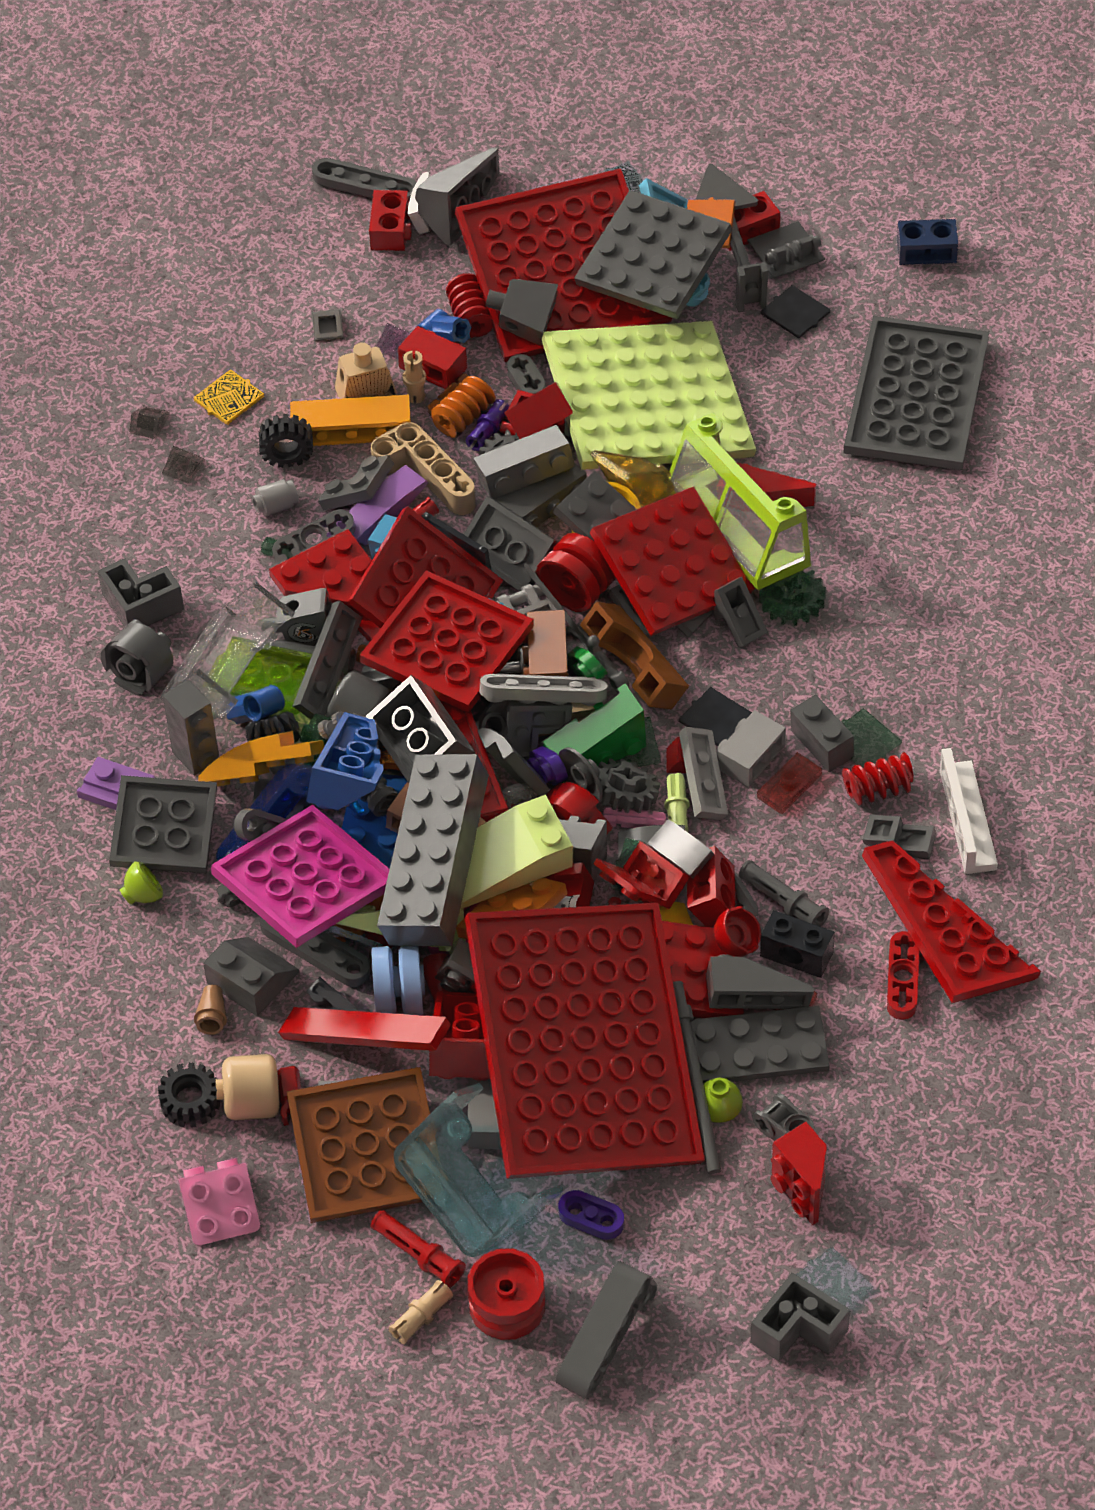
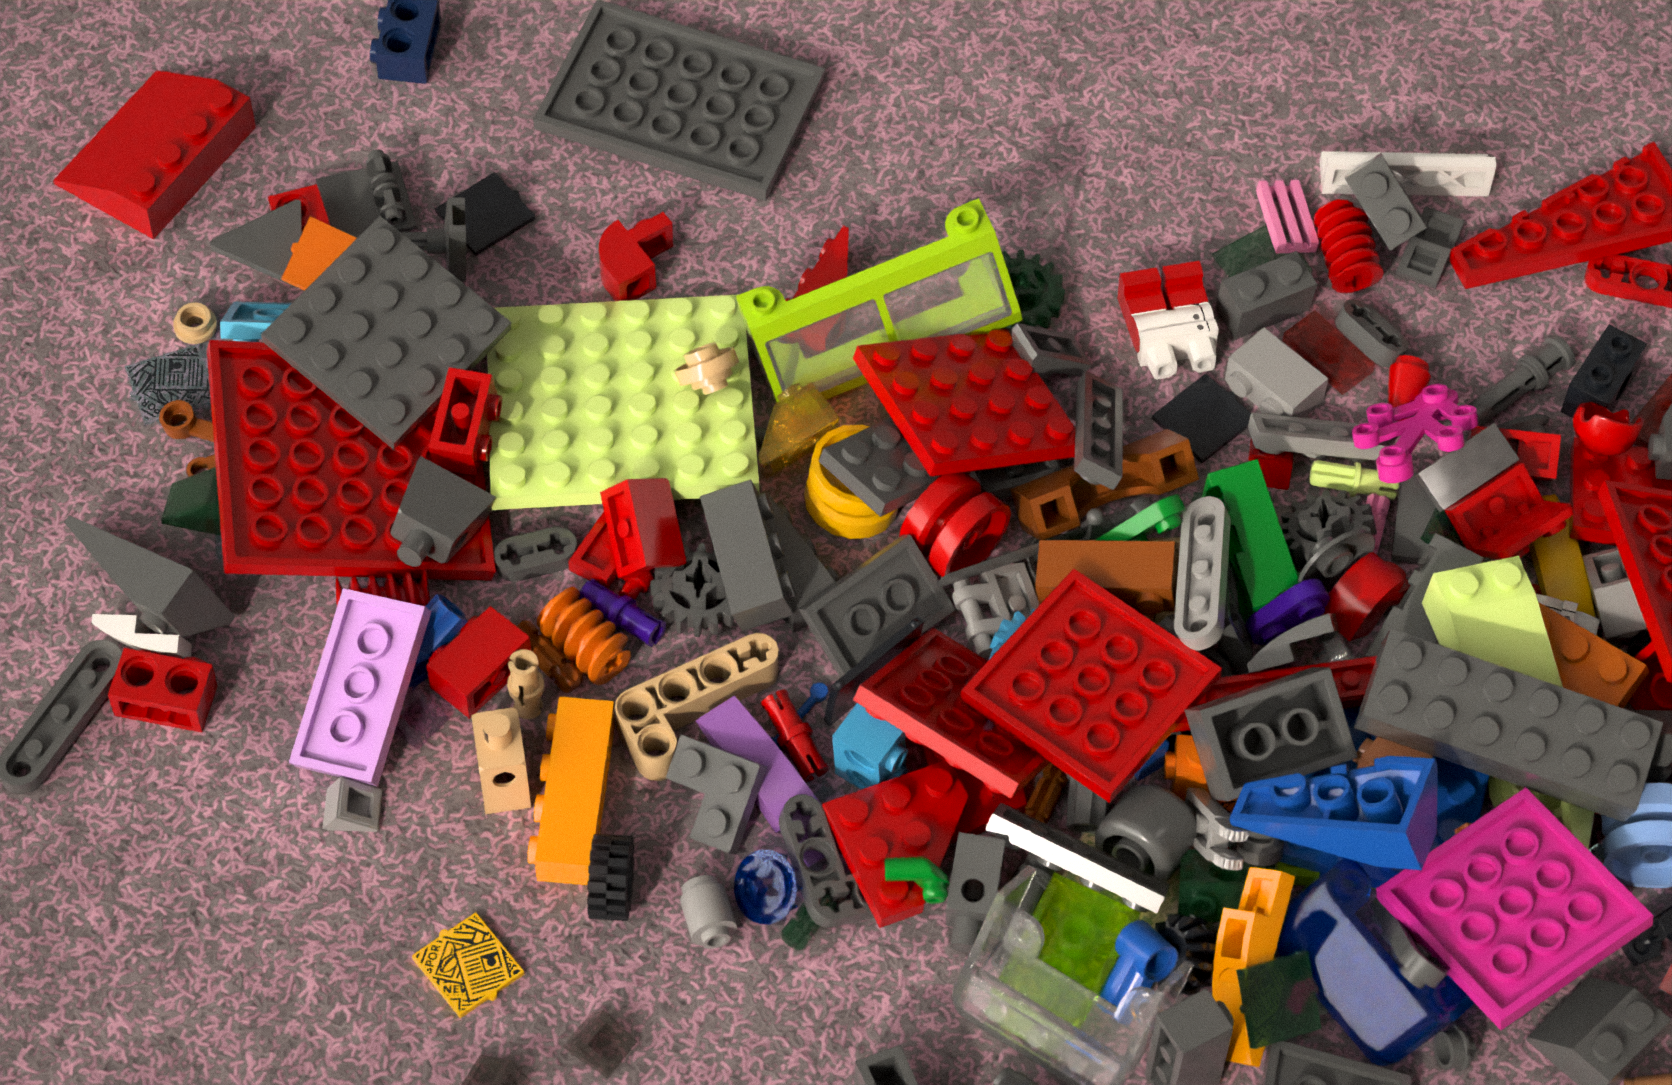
camera: 85 degrees left, 5 degrees up
none -> red slope [53,70,256,239]
none -> tan plate [173,302,217,344]
none -> lavender plate [289,588,431,786]
none -> red brick [428,367,502,476]
none -> red brick [599,212,673,301]
none -> tan plate [674,342,739,395]
none -> clear blue gear [734,849,803,925]
none -> green arm [885,857,950,904]
none -> dark grey plate [1074,371,1123,490]
none -> hips [1117,260,1219,380]
none -> clear green piece [1237,950,1322,1049]
none -> bright pink tile [1256,180,1319,254]
none -> dark grey beam [1334,299,1409,368]
none -> dark grey brick [1345,153,1427,250]
none -> dark pink plant [1352,384,1478,483]
none -> red cone [1387,355,1431,422]

